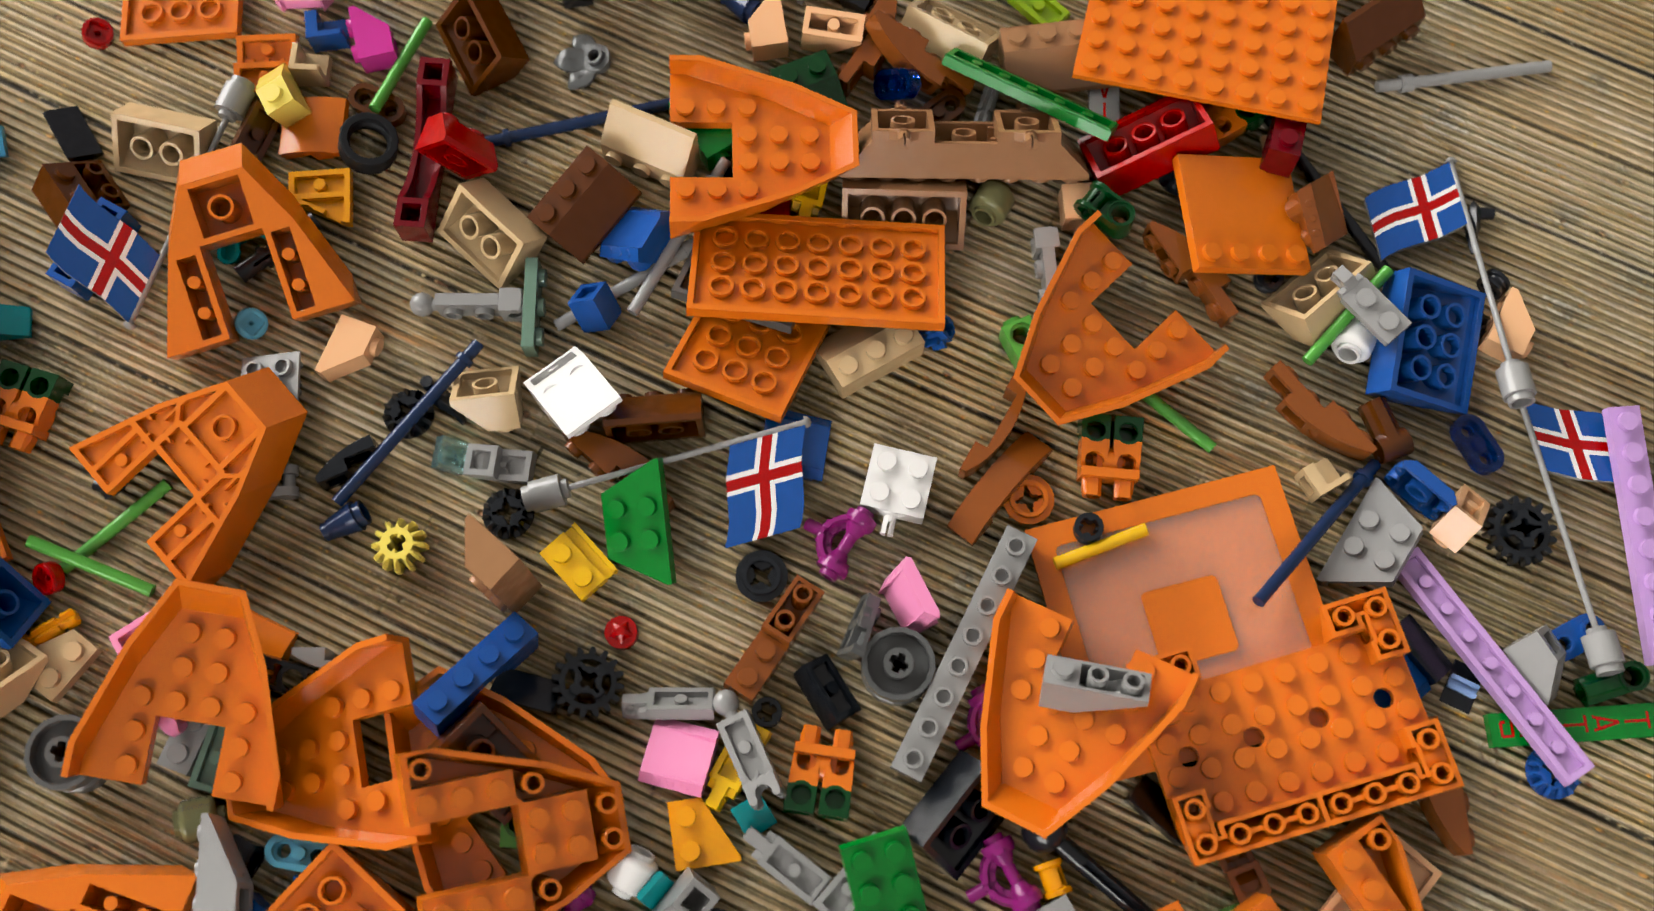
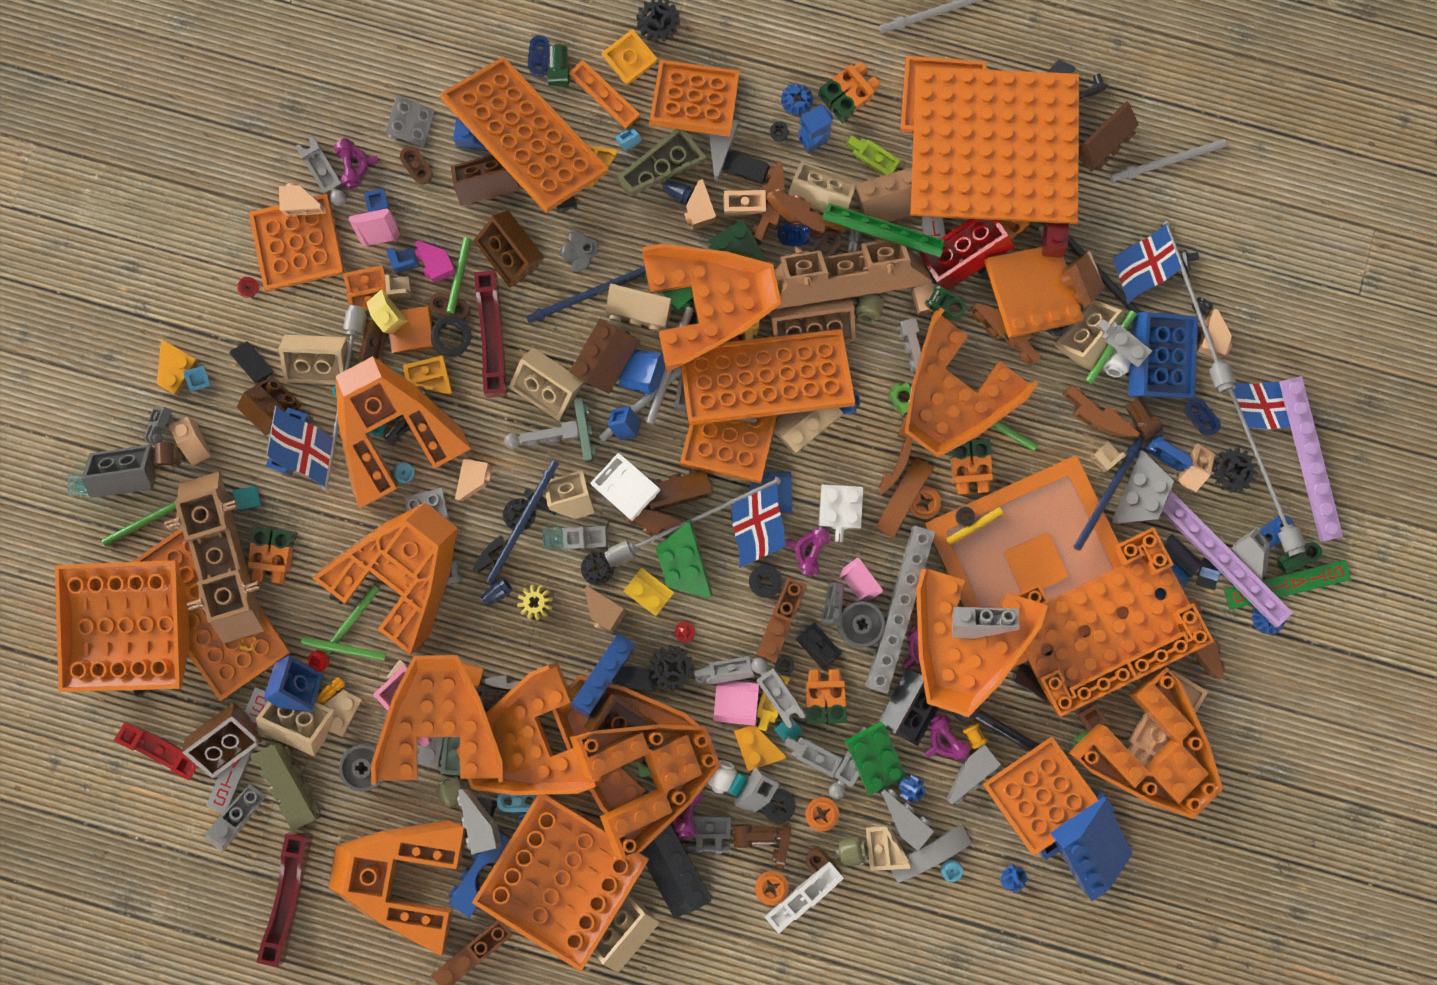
camera: 10 degrees left, 10 degrees up
red slope [415,112,498,180] -> none

